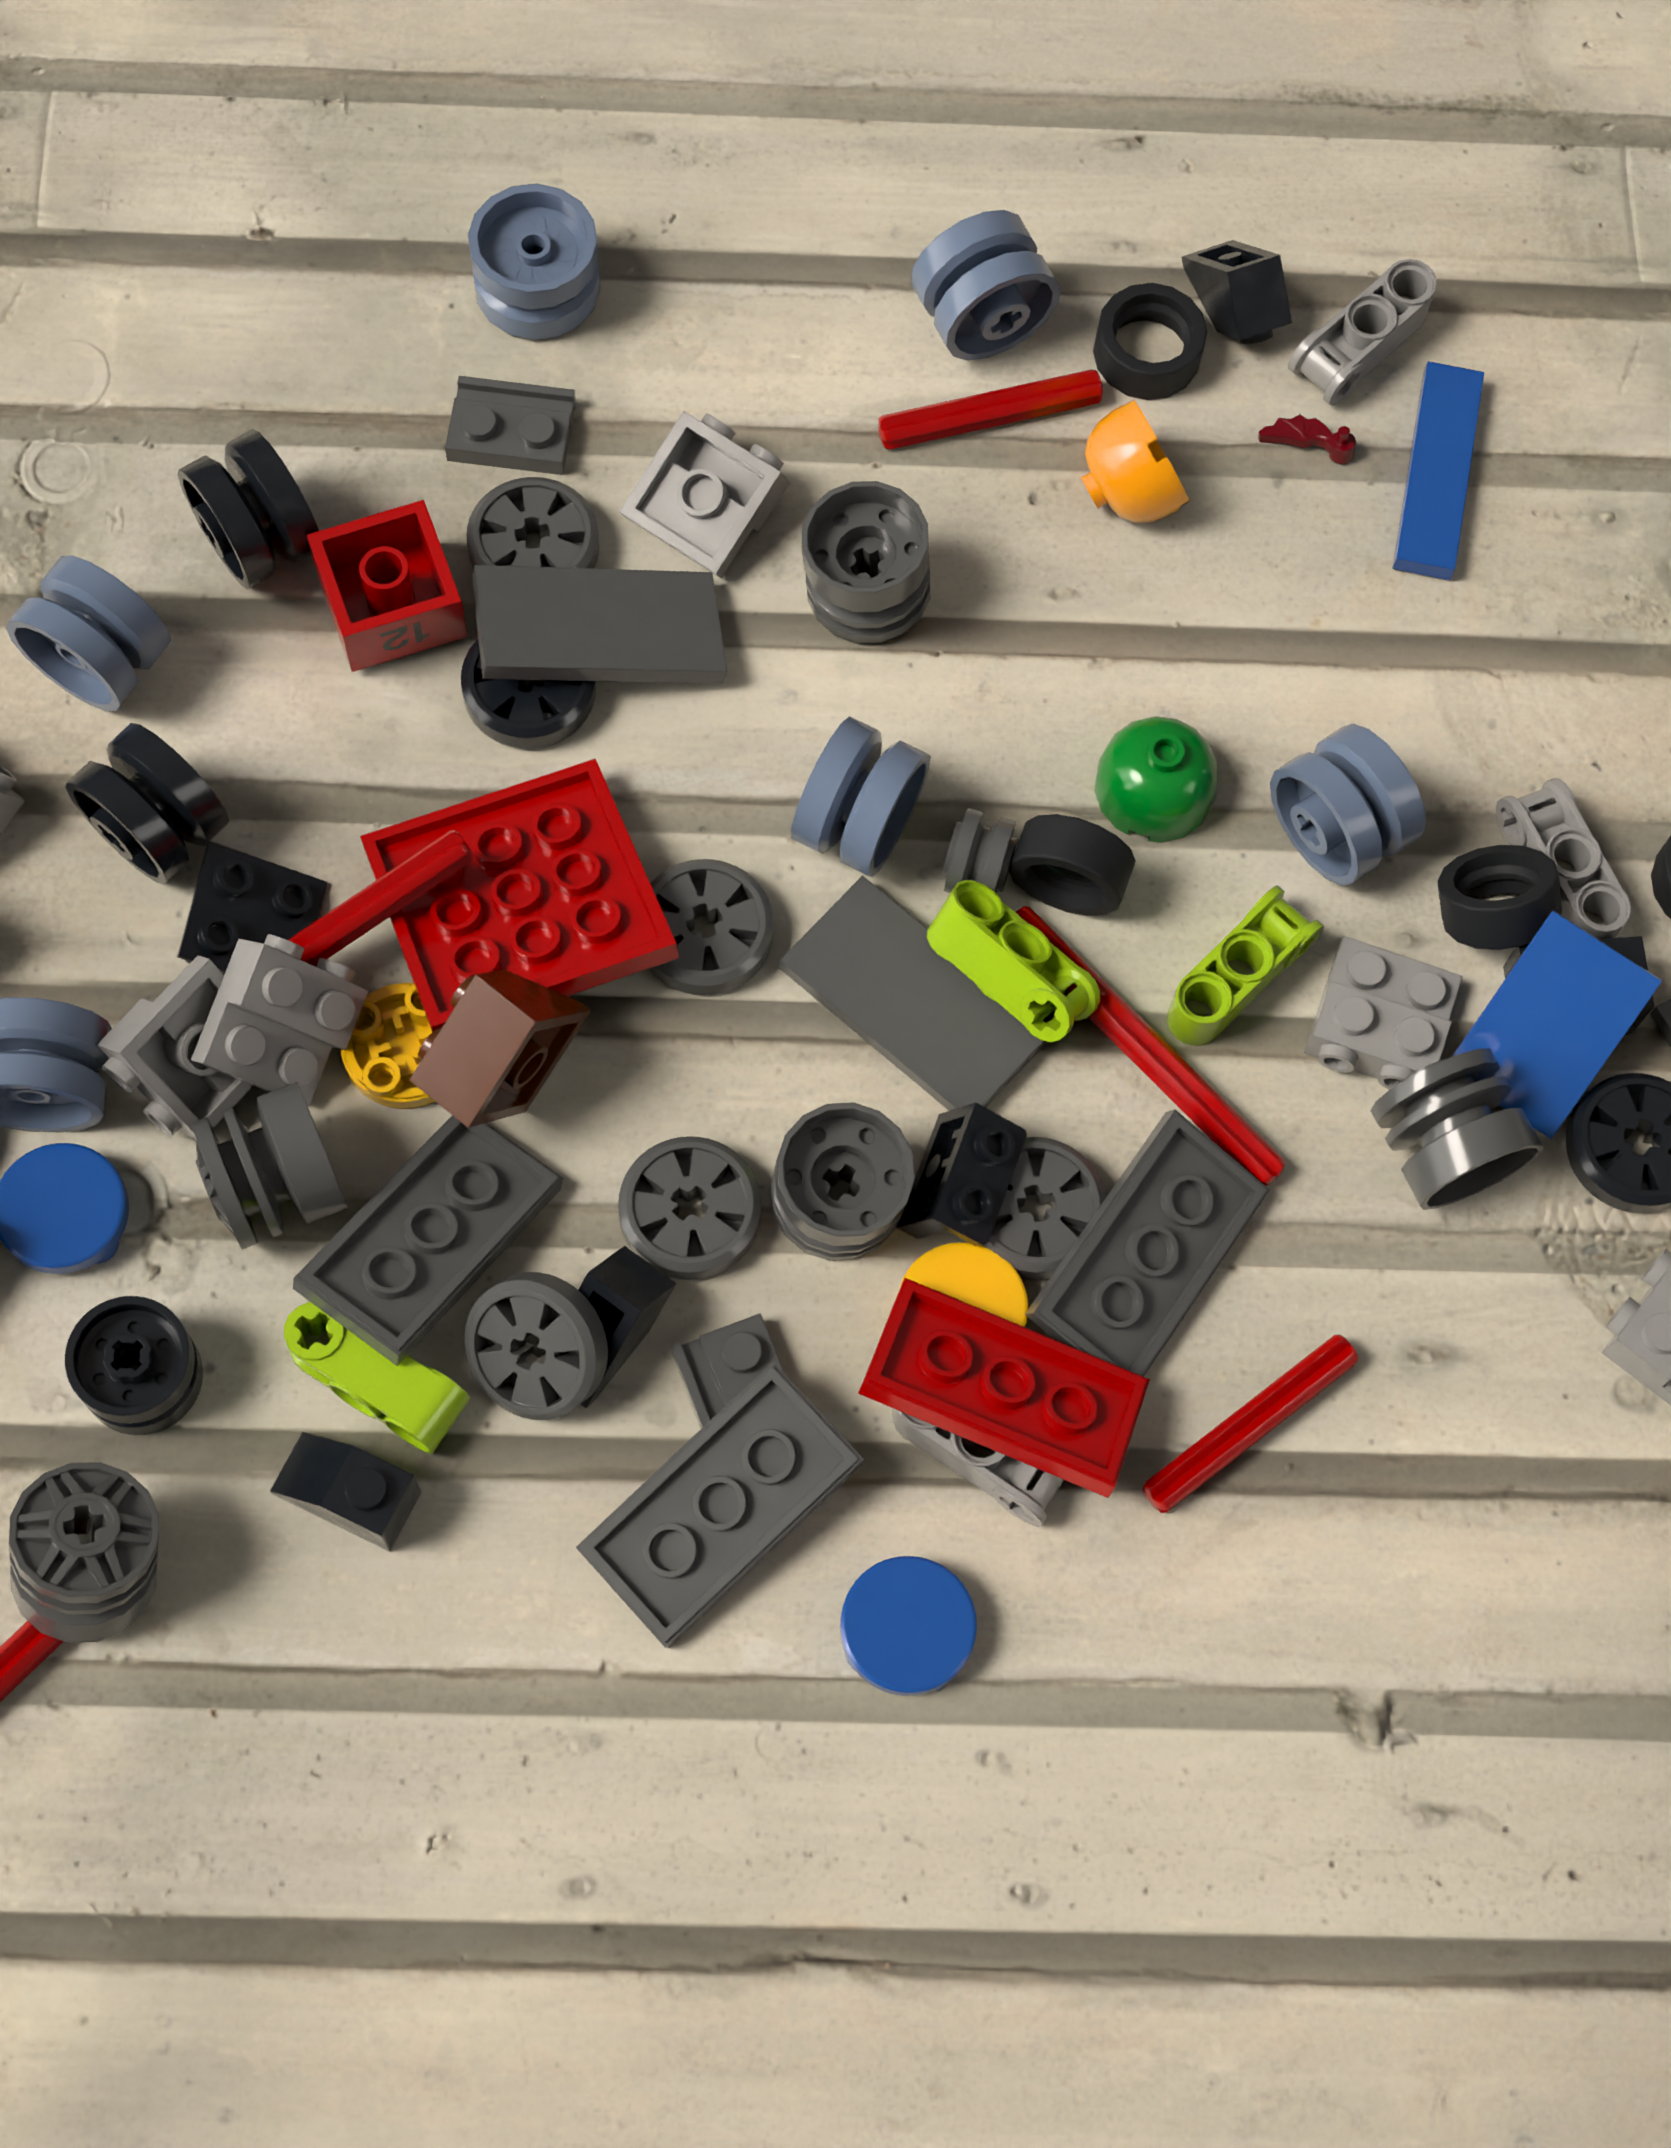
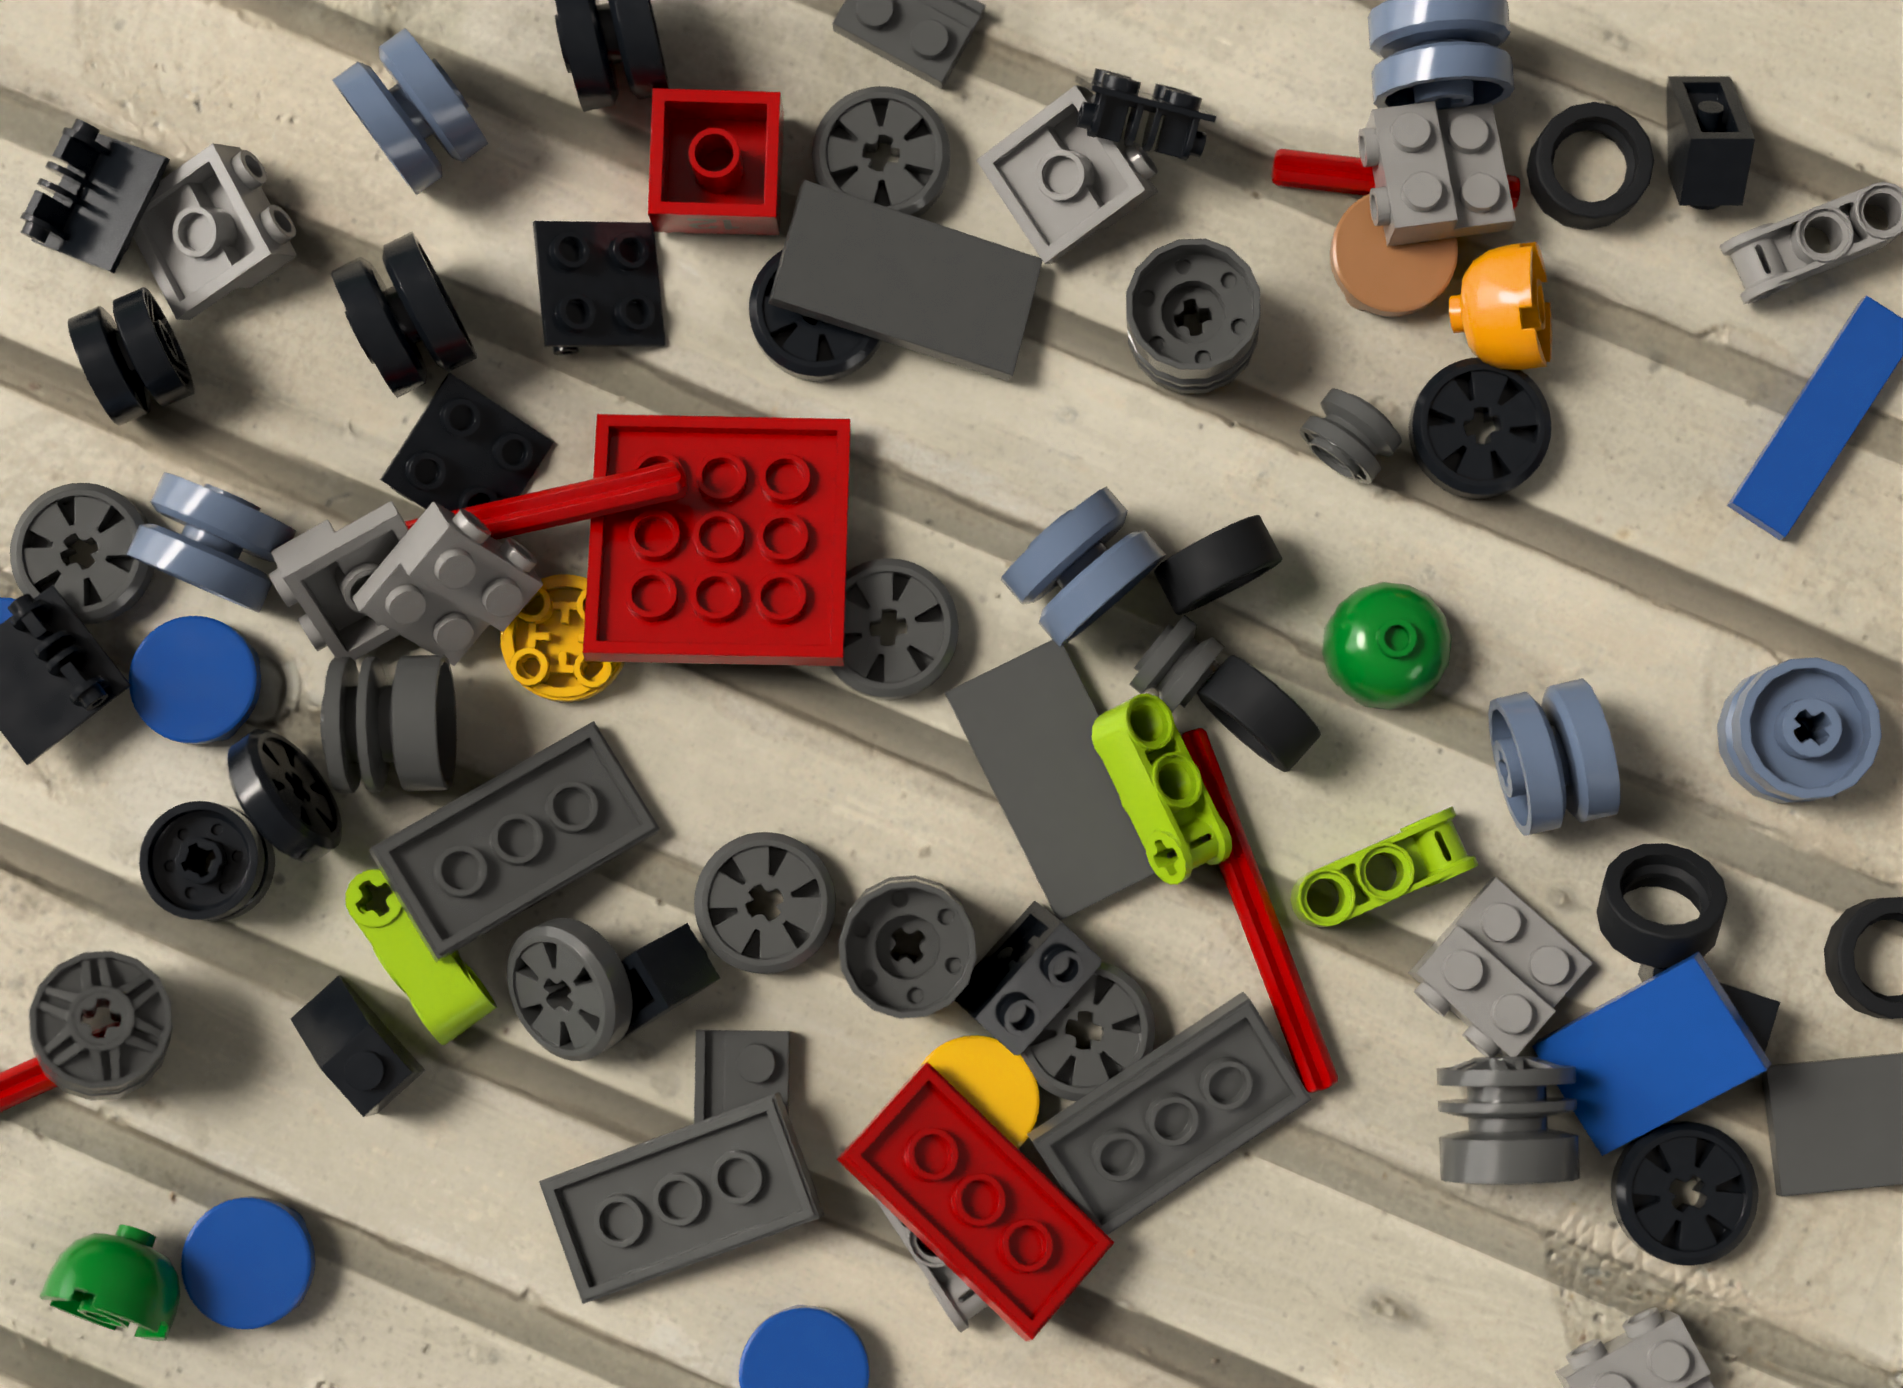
camera: 25 degrees right, 15 degrees up
reddish brown slope [410,970,591,1128] -> none
red axle [1142,1334,1359,1513] -> none
dark red piece [1258,414,1356,464] -> none
light grey piece [1496,778,1631,938] -> none
none -> green cylinder [40,1224,180,1341]
none -> blue tile [181,1196,315,1329]
none -> black wheel [227,729,342,863]
none -> black hinge [533,221,666,355]
none -> black hinge [1075,68,1217,161]
none -> black tyre [1154,515,1282,615]
none -> dark grey wheel [1300,388,1402,484]
none -> medium nougat tile [1330,194,1458,317]
none -> light grey plate [1358,101,1516,247]
none -> black wheel [1409,358,1552,499]
none -> sand blue wheel [1717,657,1882,804]

